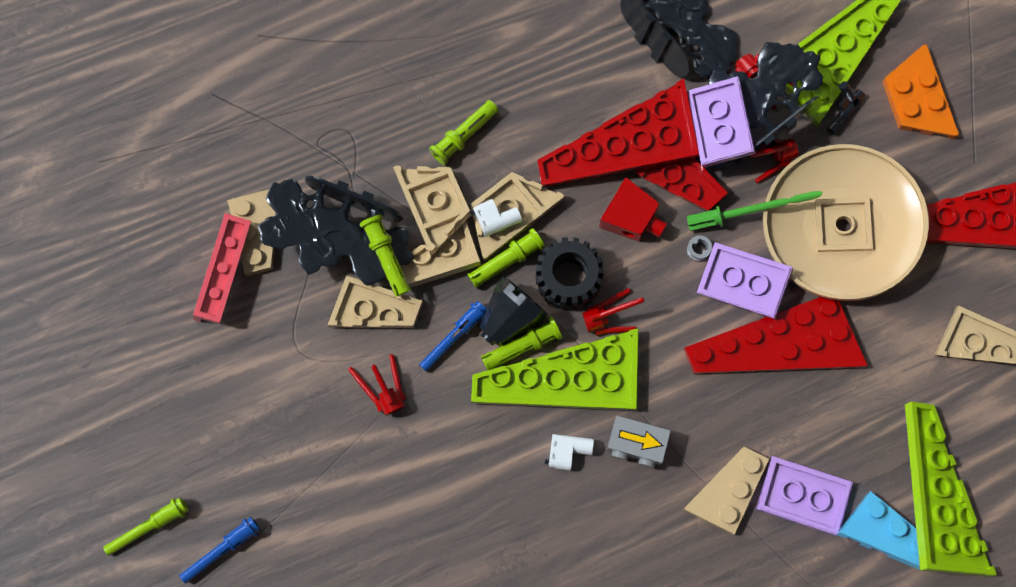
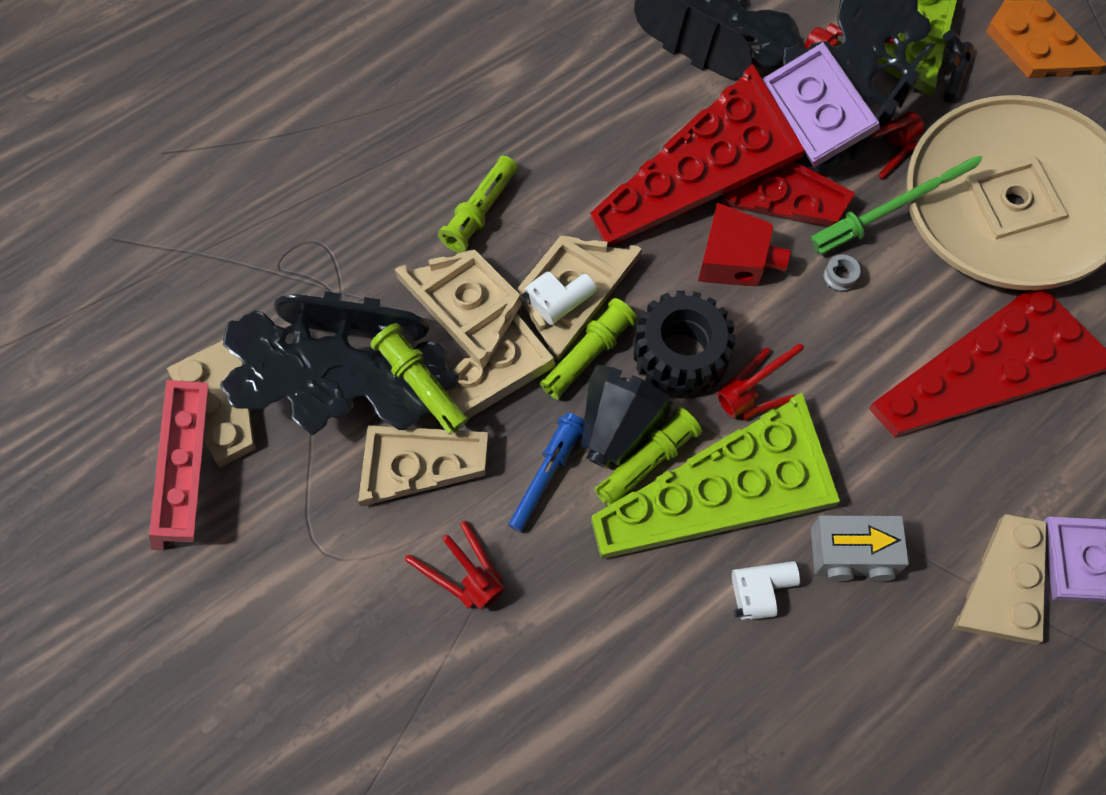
camera: 20 degrees left, 10 degrees down
lavender tile [697,242,793,319] -> none

